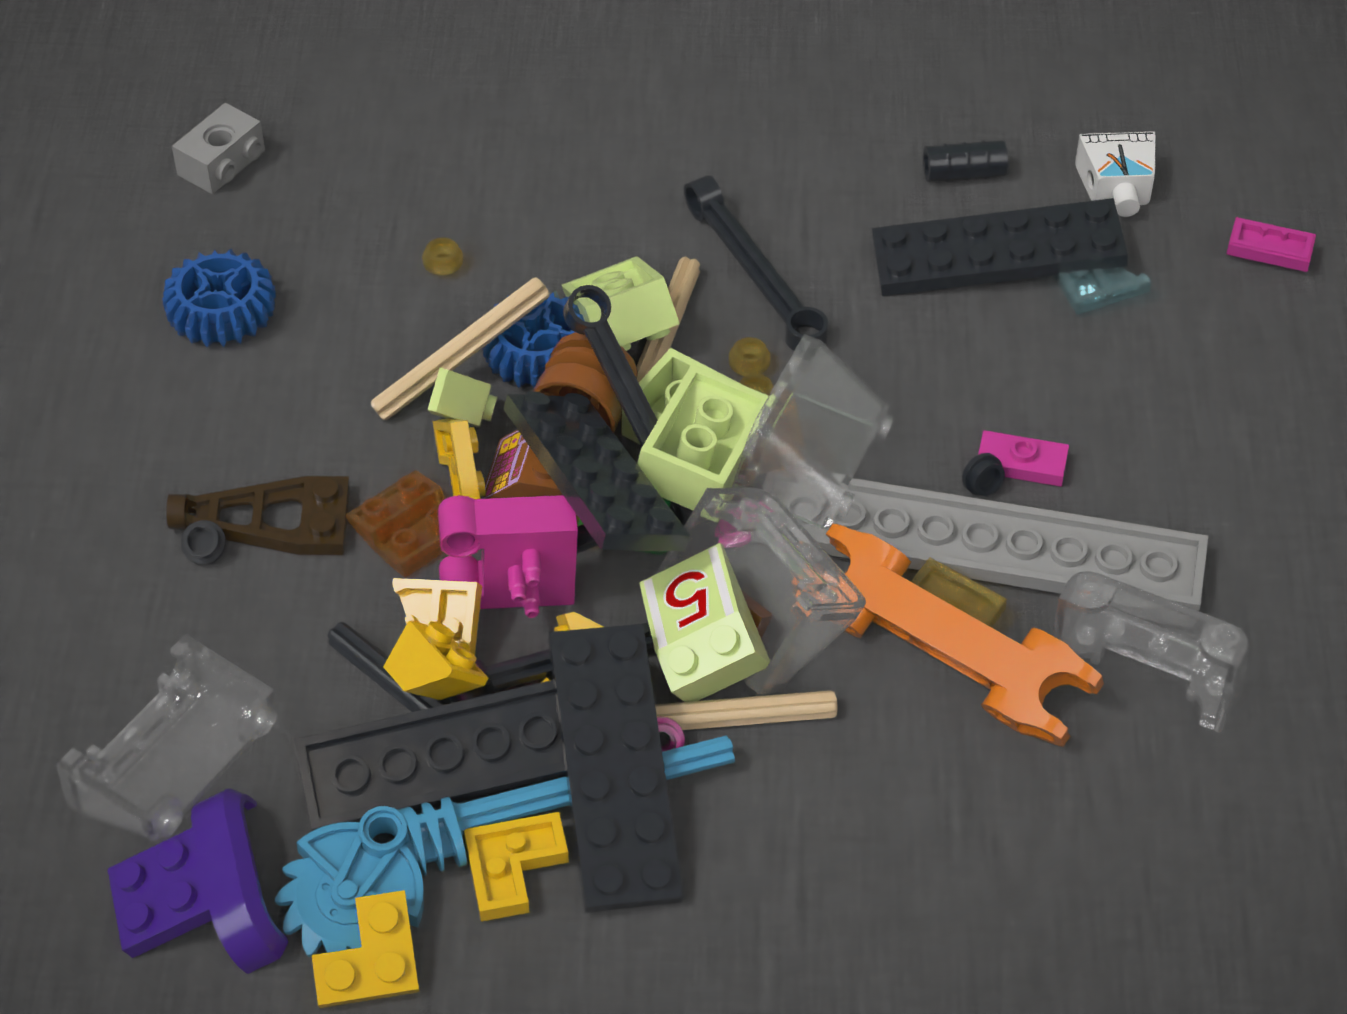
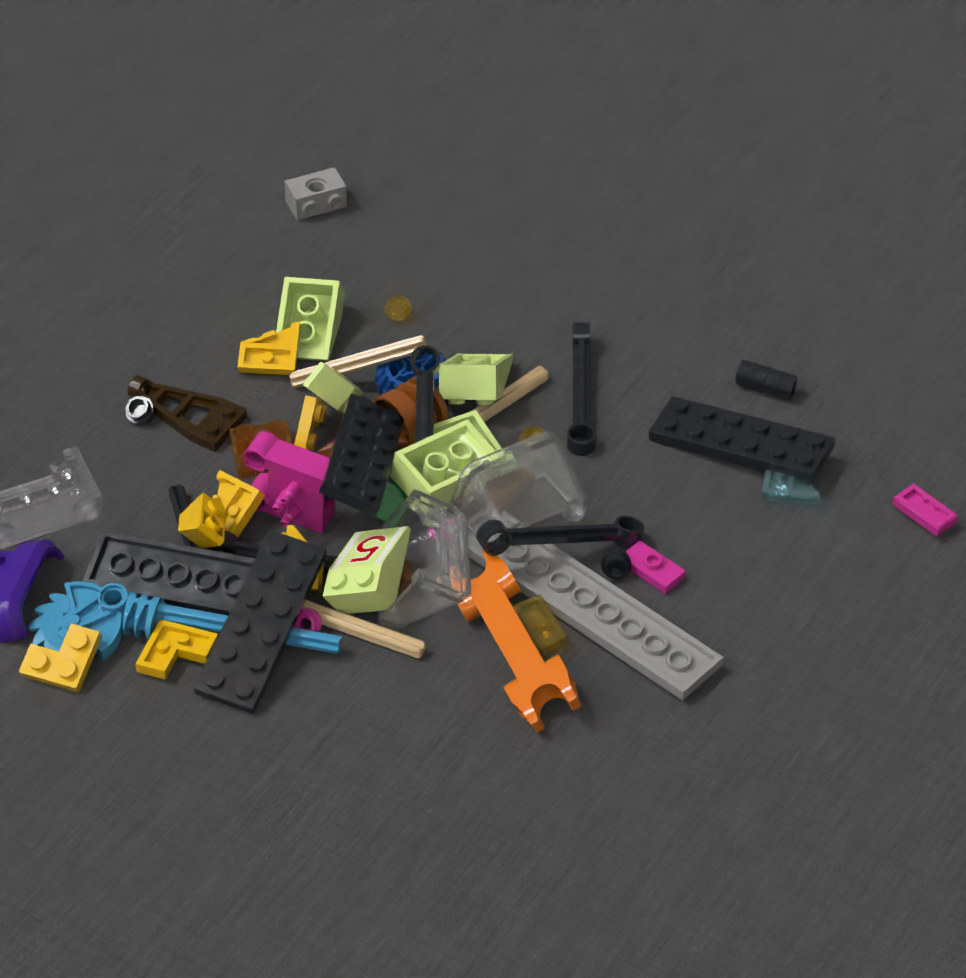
camera: 30 degrees right, 5 degrees down
blue gear [162,248,276,348] -> none
clear windscreen [1052,571,1249,733] -> none
white torso [1075,131,1155,217] -> none
none -> yellow wing [237,322,301,375]
none -> yellowish green slope [276,277,345,362]
none -> black piece [476,516,645,556]

